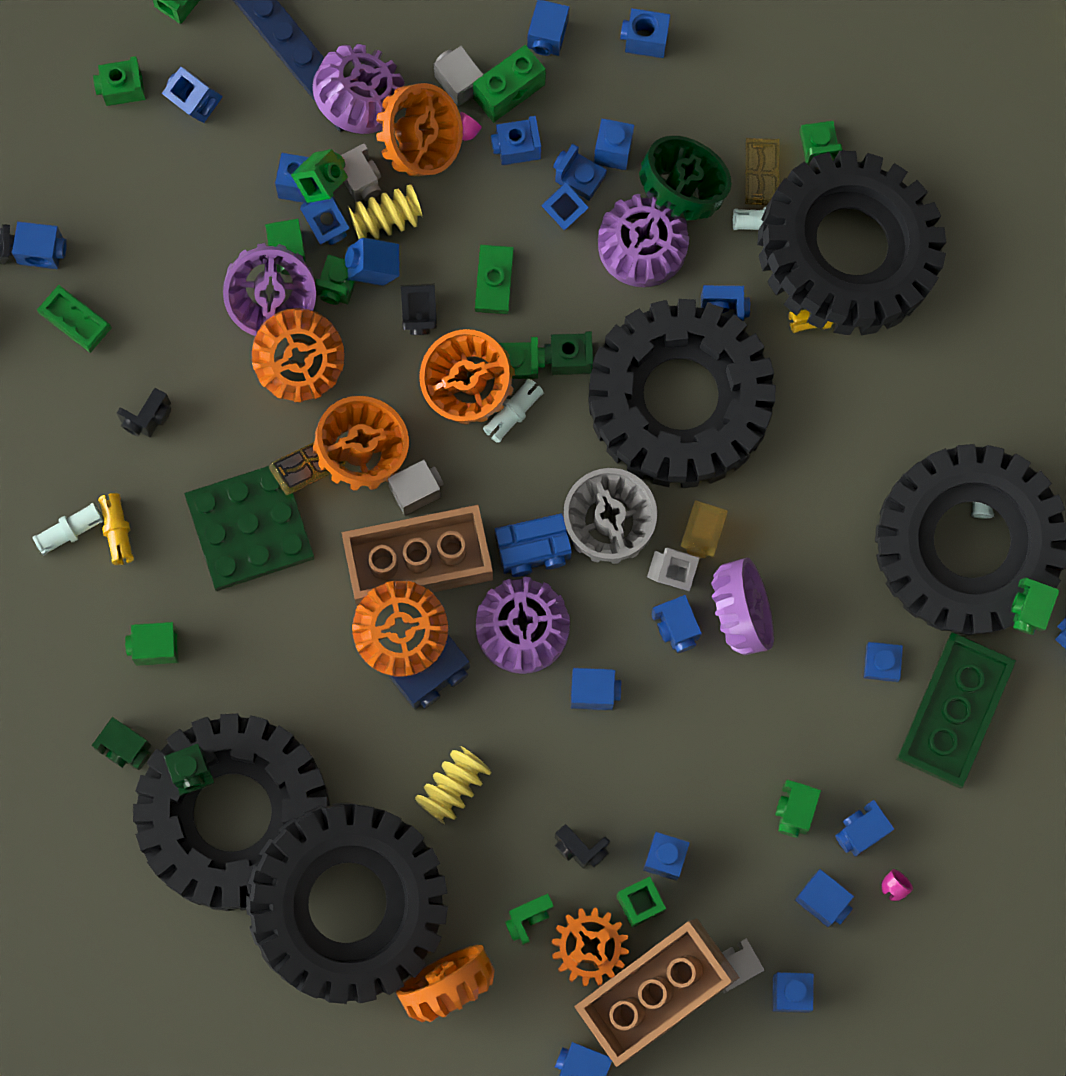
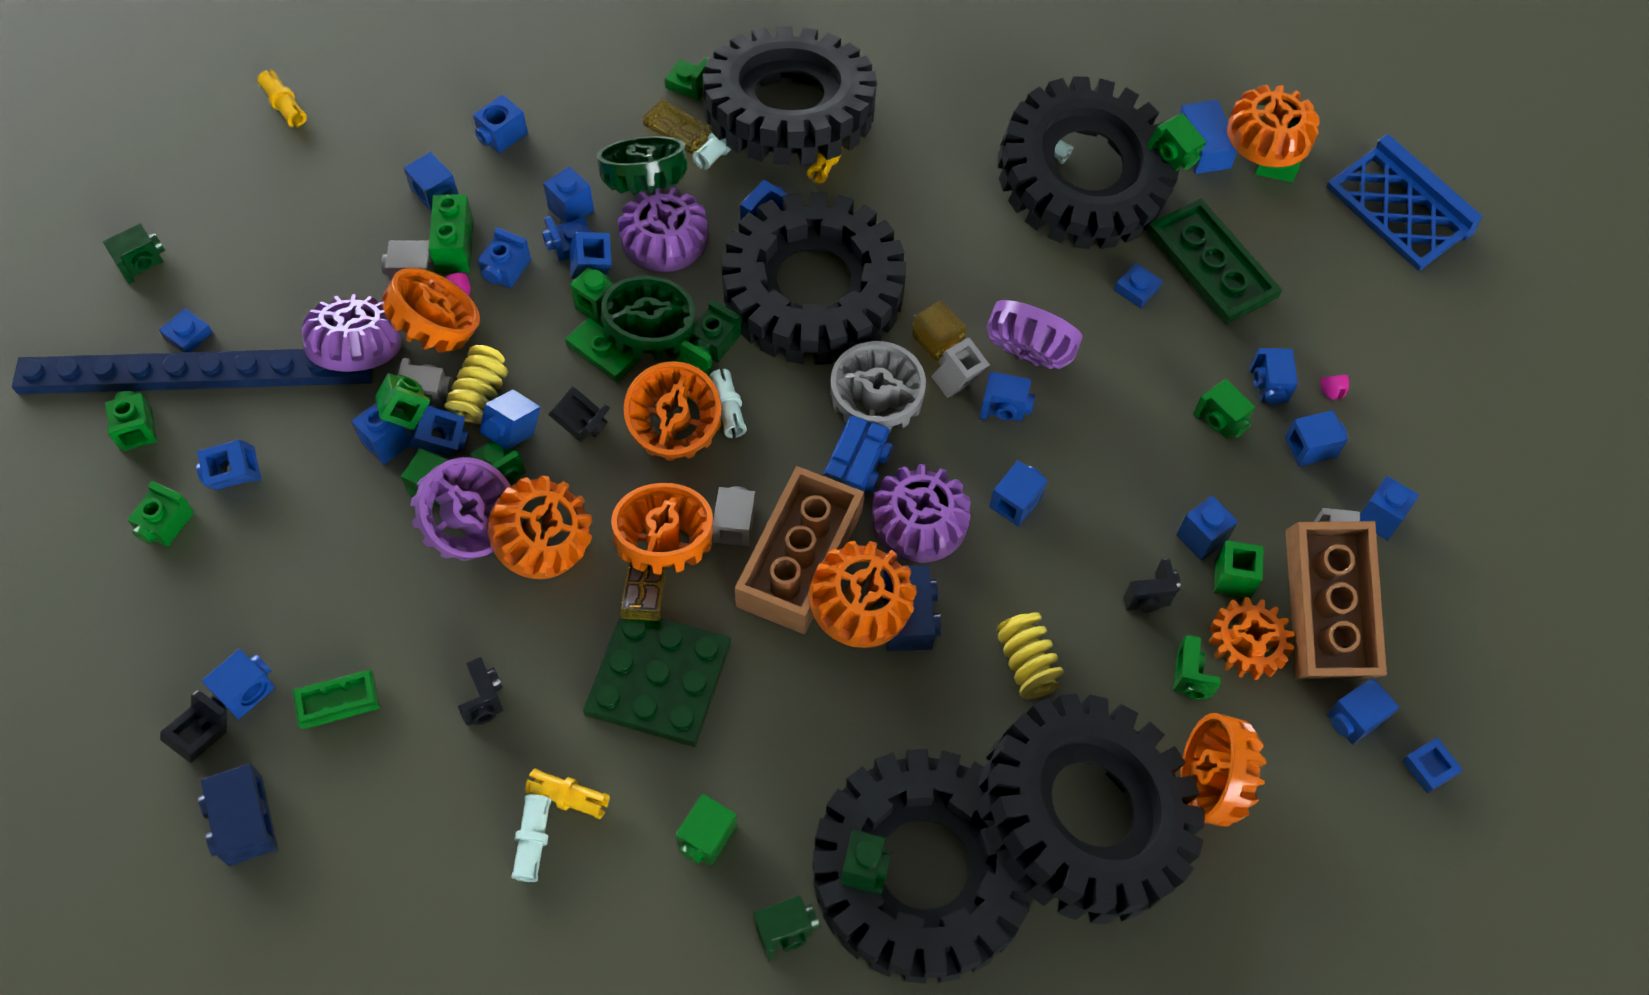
camera: 55 degrees left, 15 degrees down
none -> green brick [570,267,614,325]
none -> dark green gear [600,276,696,360]

